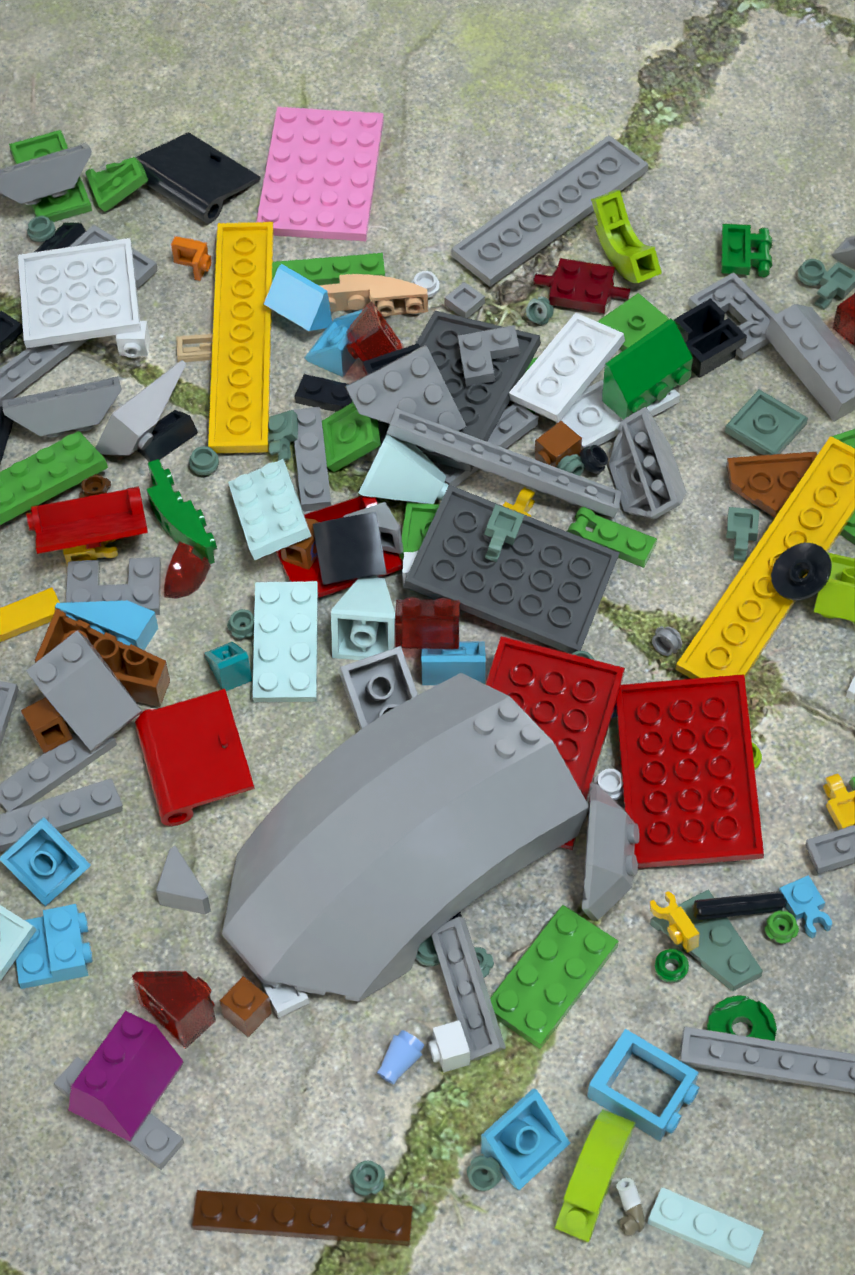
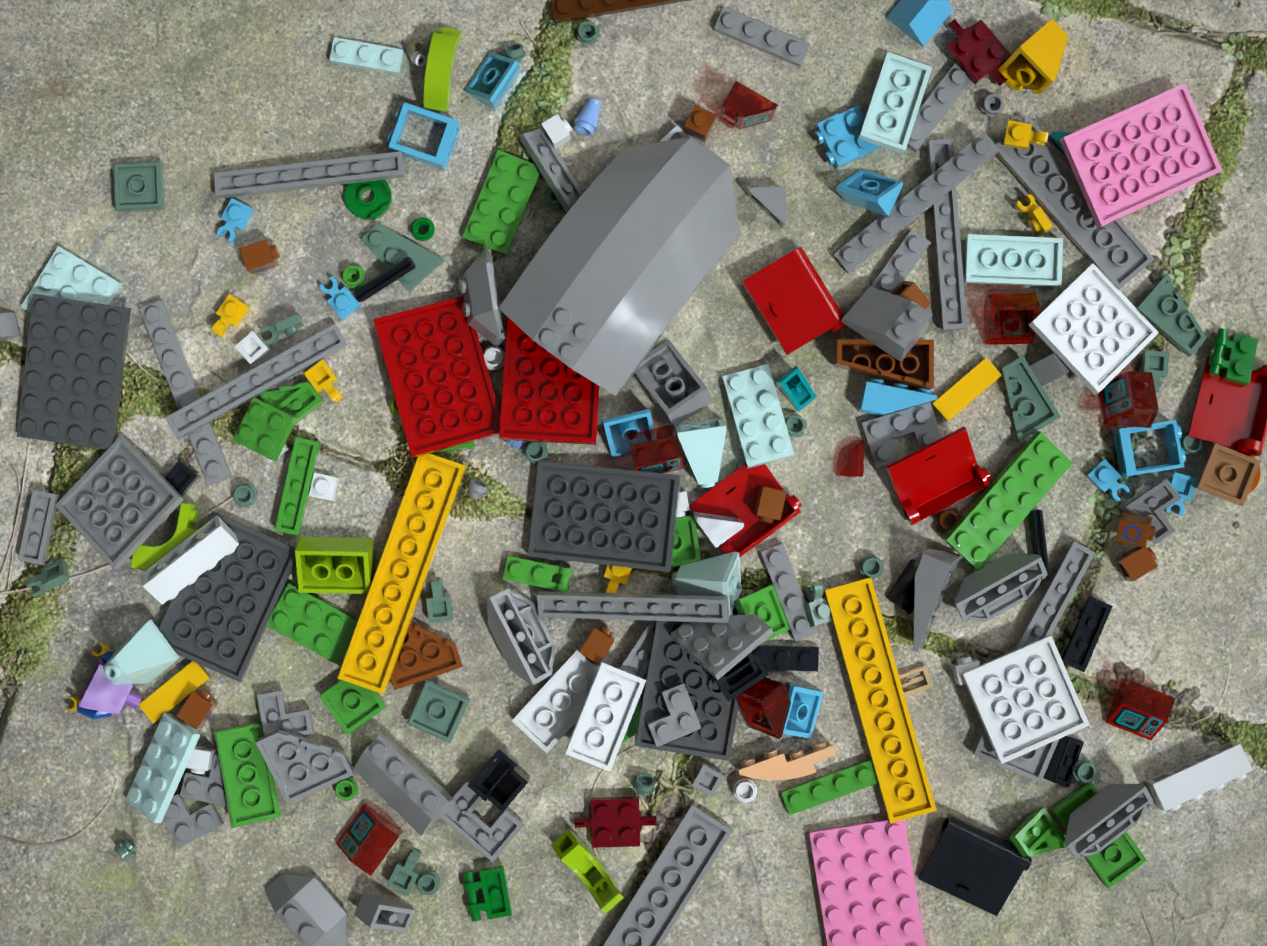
camera: 165 degrees right, 30 degrees up
magenta slope [68,1010,183,1142] -> none
green slope [146,459,217,565] -> none
orange bracket [171,236,212,281] -> none
light aqua plate [228,459,312,560] -> none
medium azure slope [264,264,332,331] -> none
black slope [312,512,387,585] -> none
sand green plate [484,504,524,562] -> none
sand green plate [557,454,585,476] -> none
black plate [580,445,608,474] -> none
bright green plate [597,293,669,351] -> none
green slope [602,318,693,419] -> none
yellow plate [650,891,699,953] -> none
black dish [771,543,832,600] -> none

